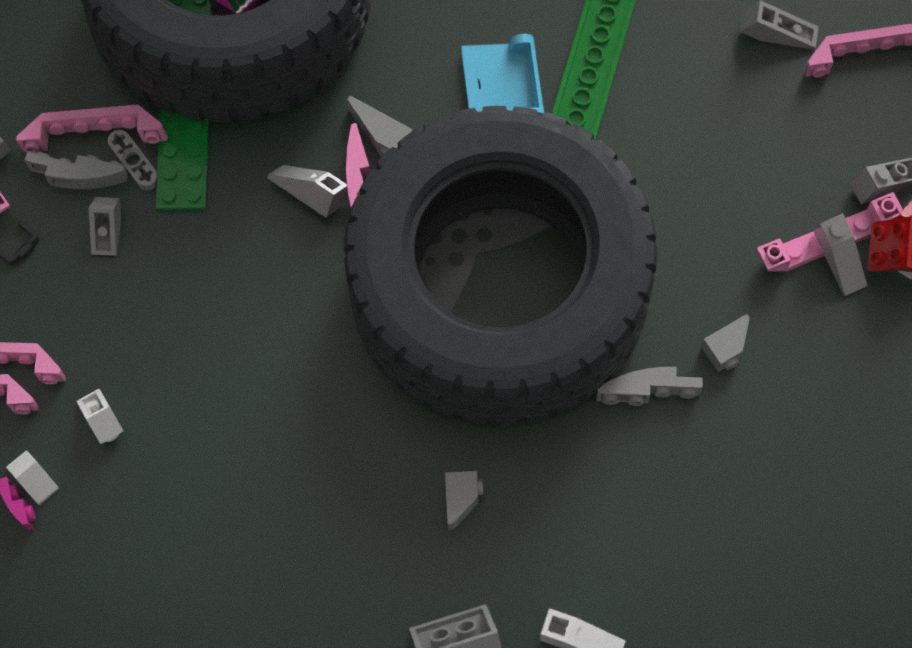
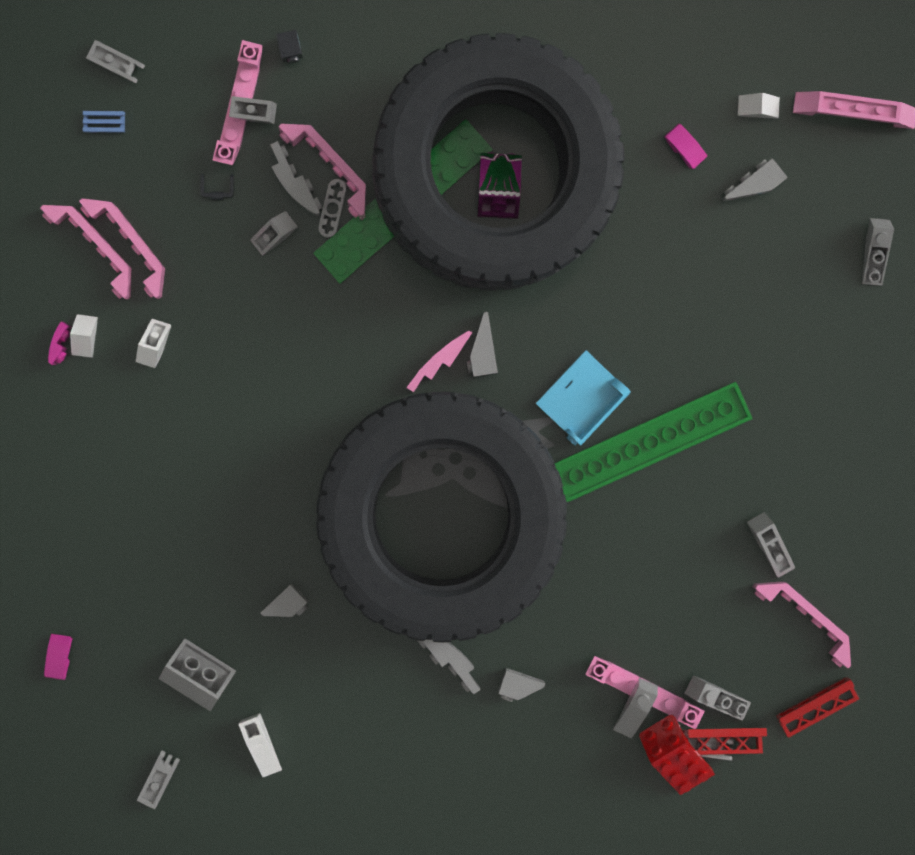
camera: 45 degrees right, 20 degrees up
light grey slope [268,165,348,217] -> none

